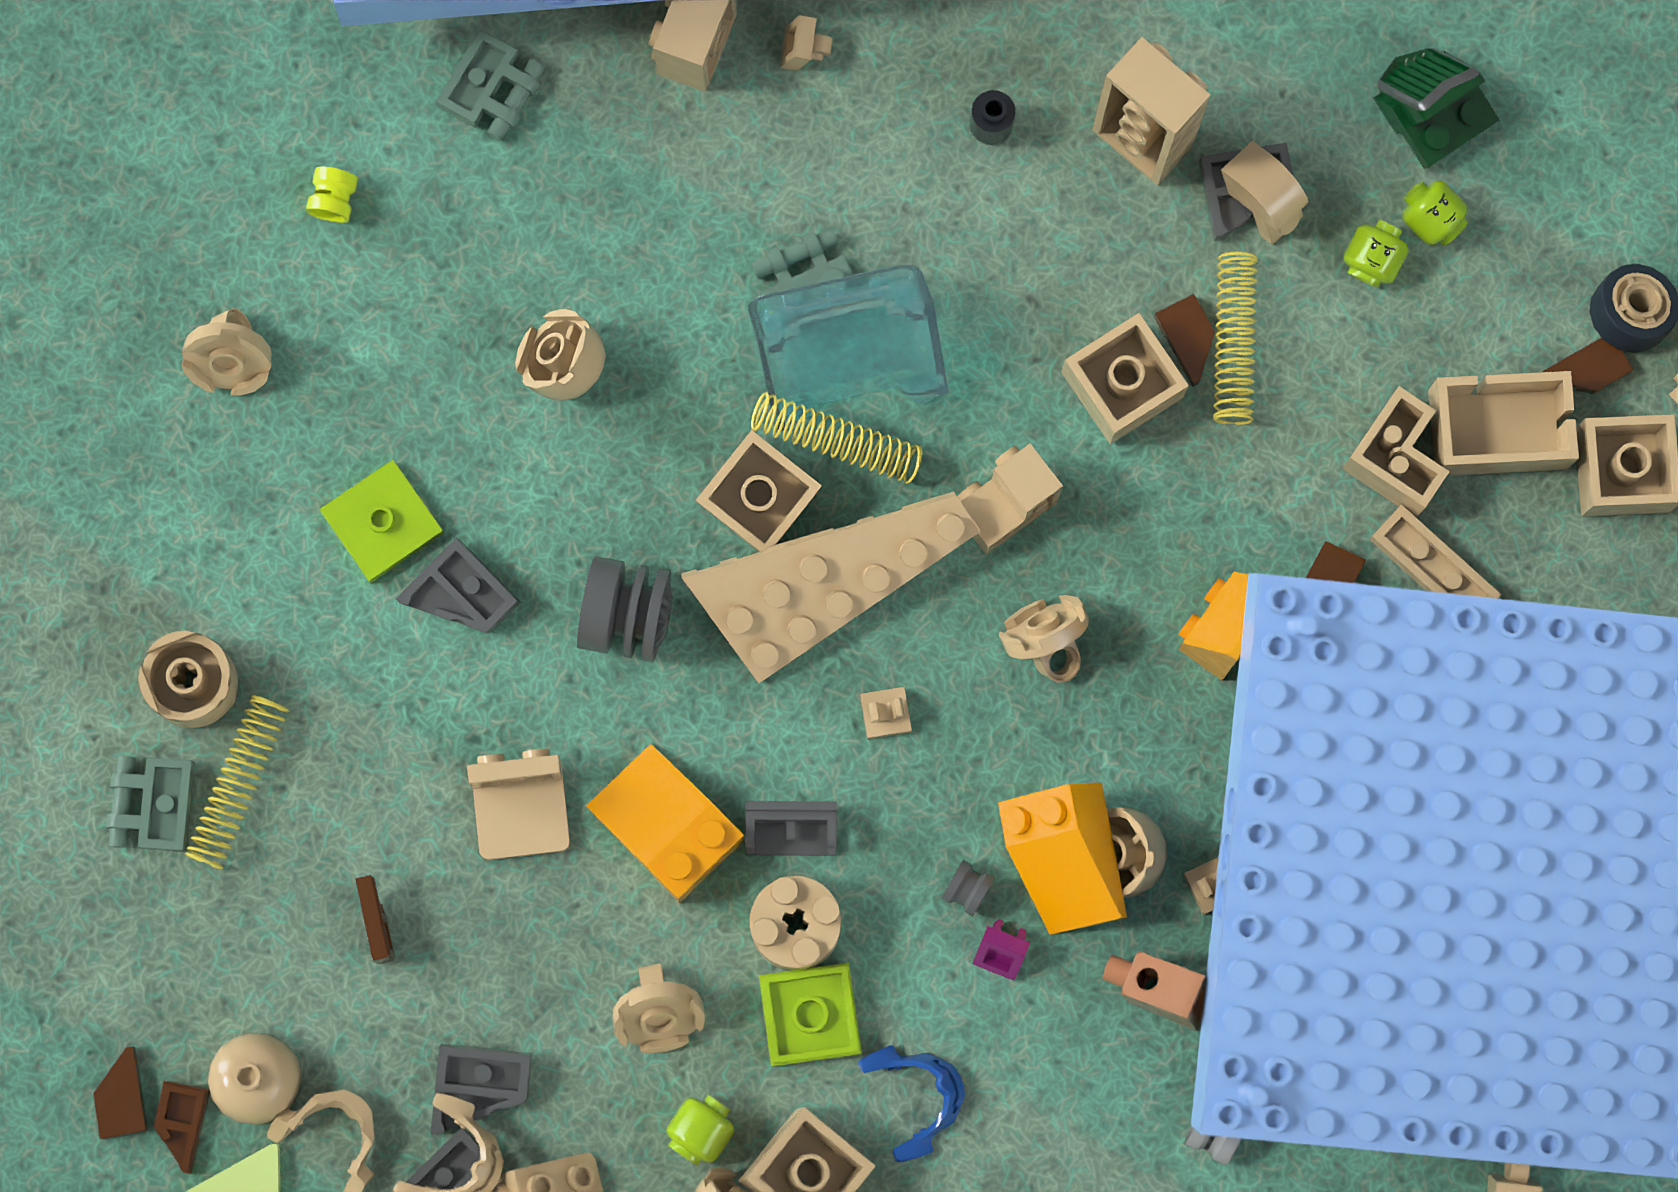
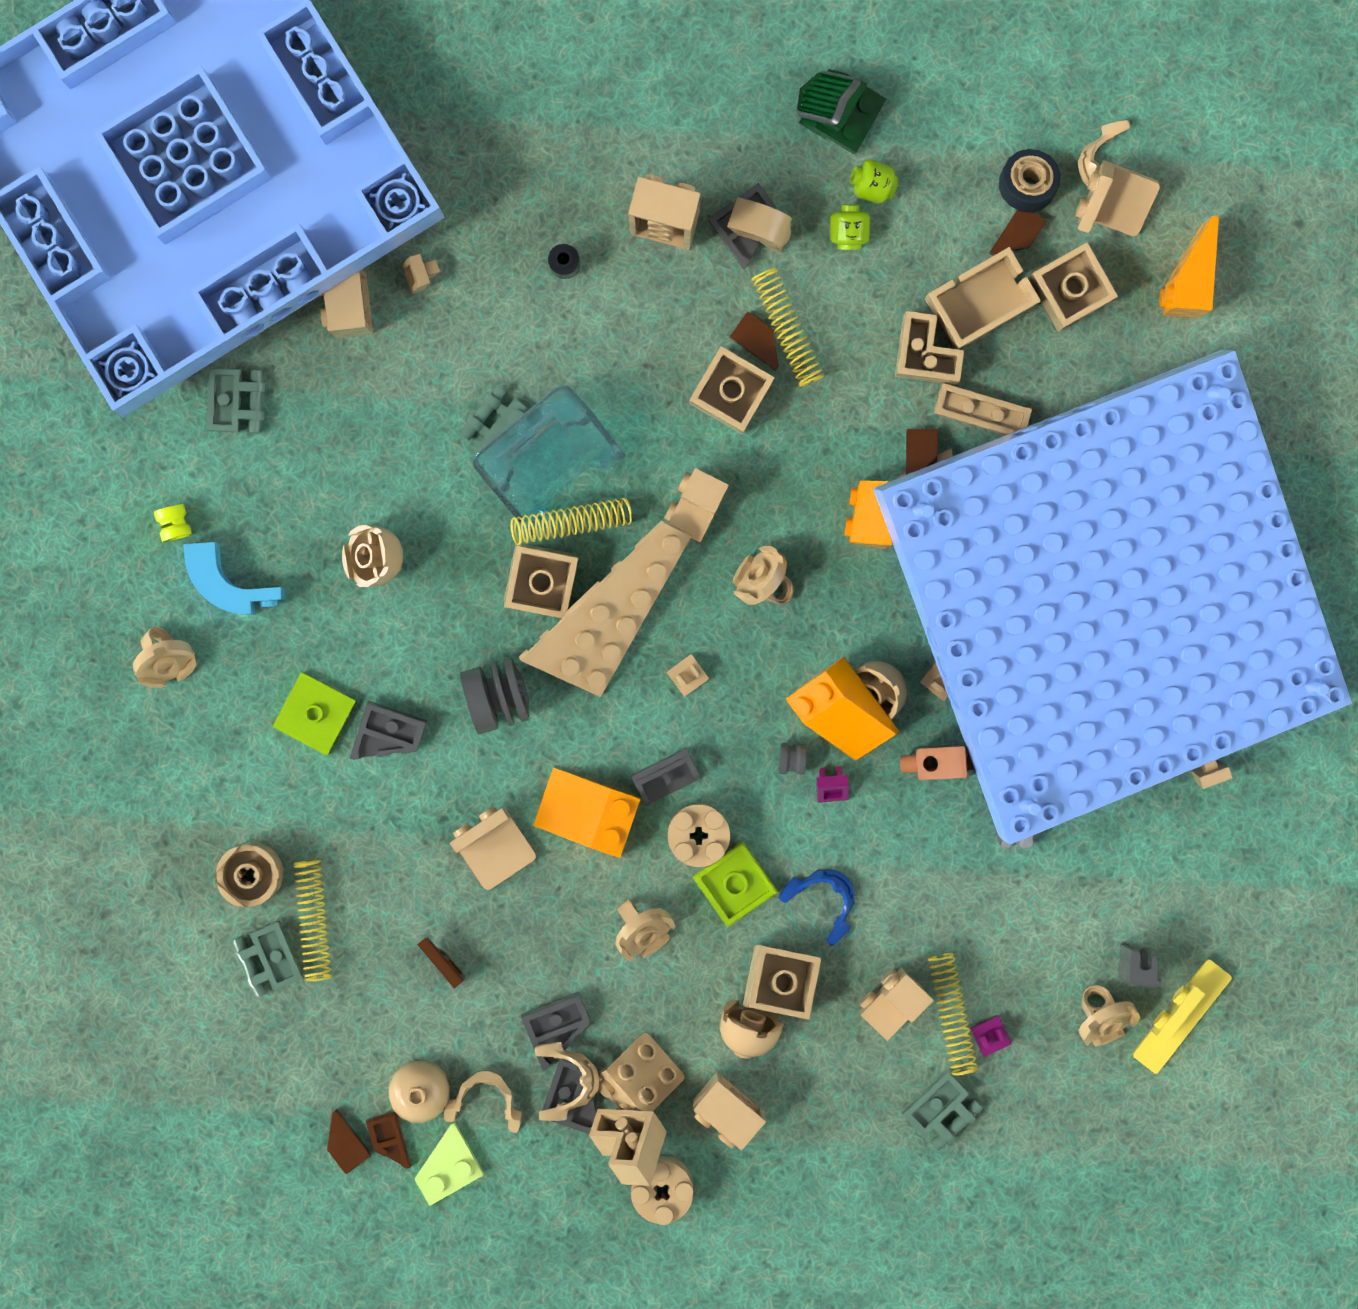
camera: 20 degrees left, 10 degrees up
lime head [666,1095,735,1167] -> none
none -> medium azure arch [183,542,286,615]

